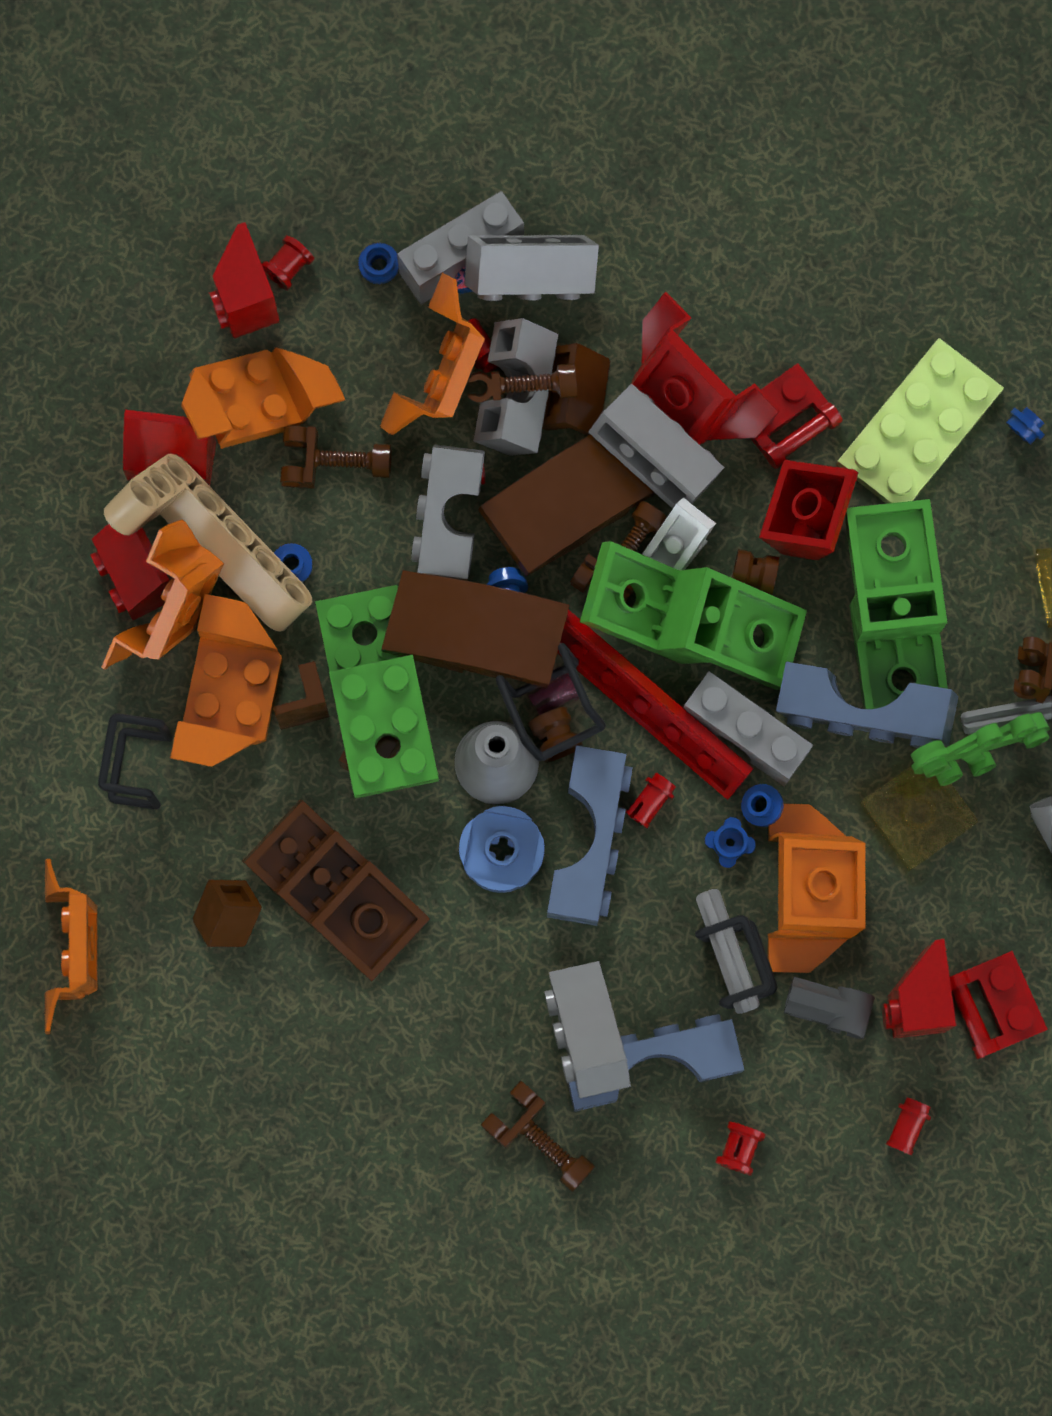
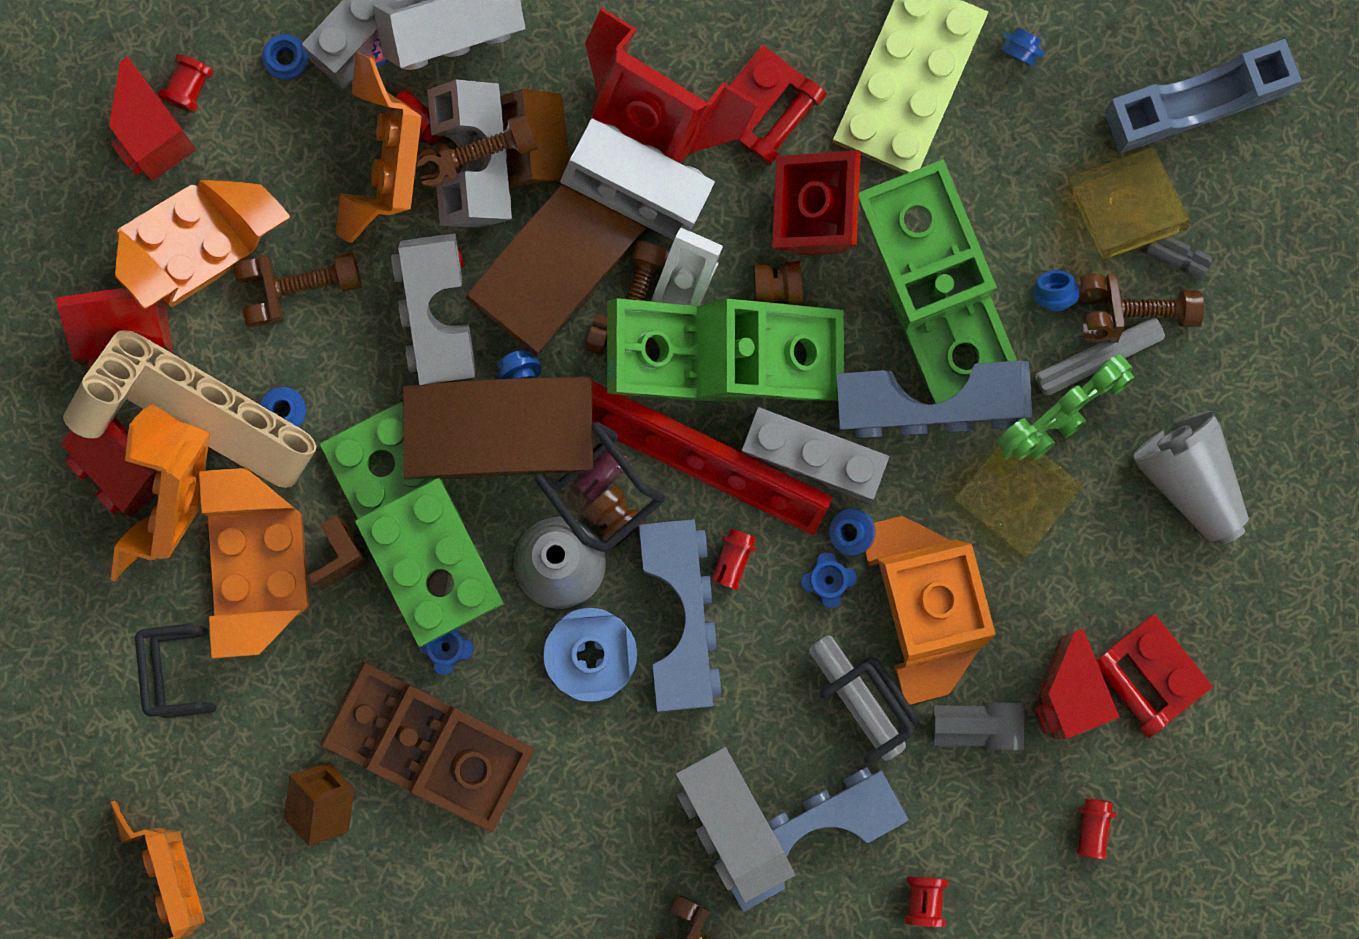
camera: 15 degrees left, 5 degrees up
none -> blue plate [418,629,474,675]
none -> blue plate [1033,270,1079,311]

